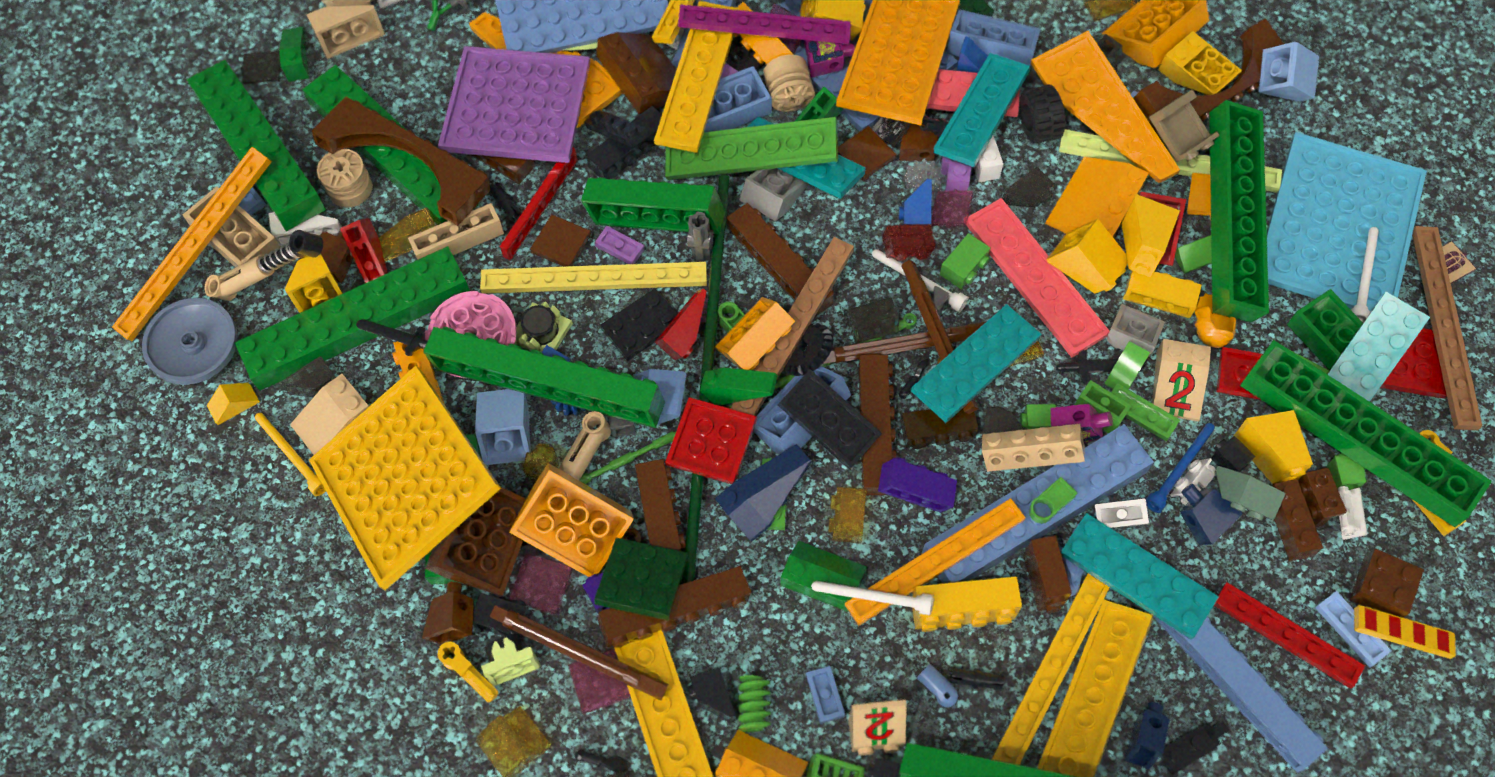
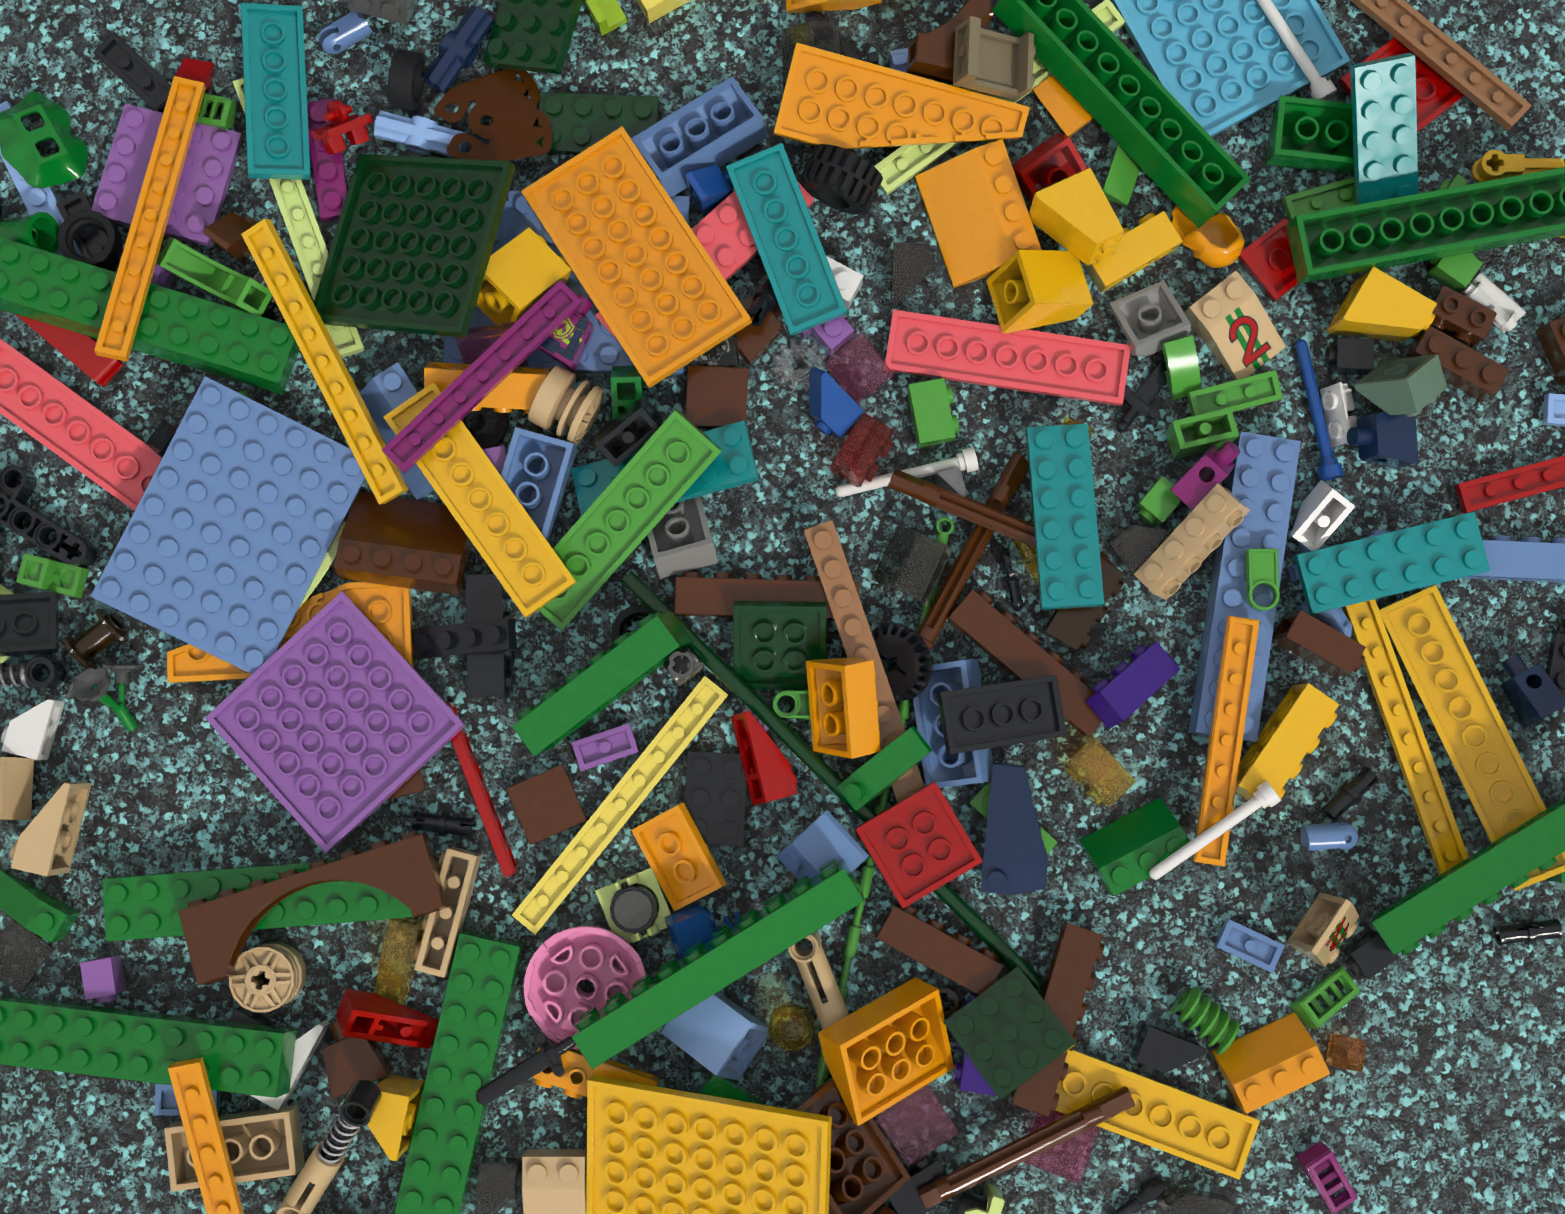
camera: 55 degrees left, 20 degrees up
none -> medium lavender brick [80,954,126,1003]
none -> black brick [595,396,663,467]
none -> light orange plate [631,802,727,911]
none -> dark green plate [733,601,826,690]

